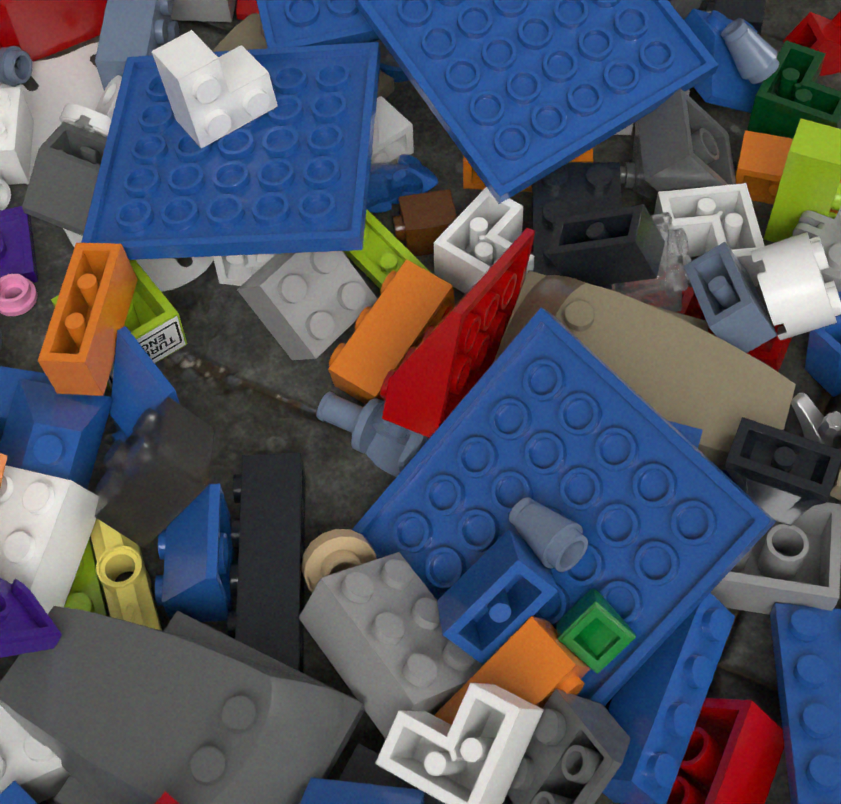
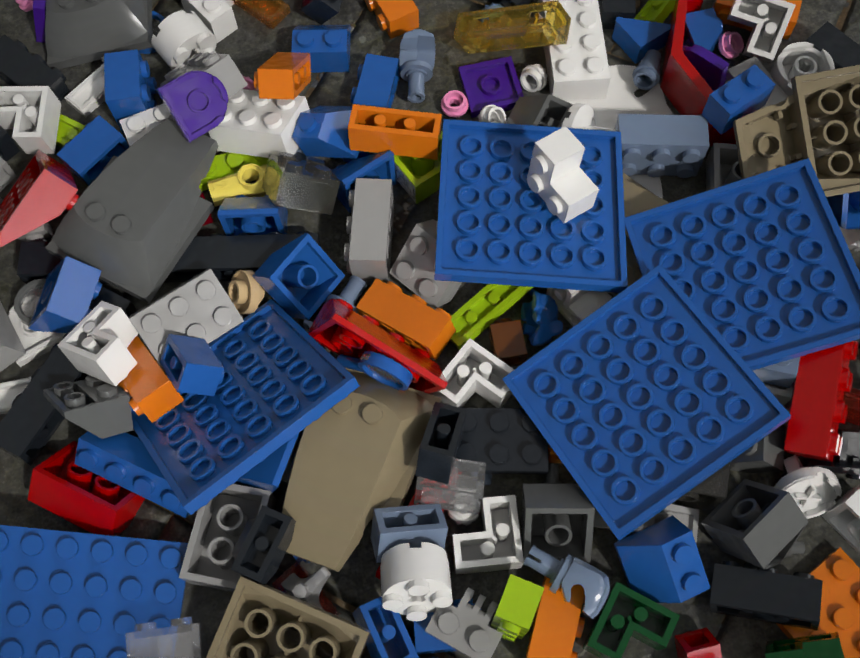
camera: 90 degrees right, 10 degrees up
sand blue cone [509,497,588,572] -> none
green slope [556,588,636,674] -> none
sand blue cone [721,18,779,84] -> none
none -> blue slope [252,233,345,320]
none -> blue piece [337,351,413,391]
none -> light grey brick [344,178,395,286]
none -> white plate [477,104,506,123]
none -> sand blue piece [523,544,610,619]

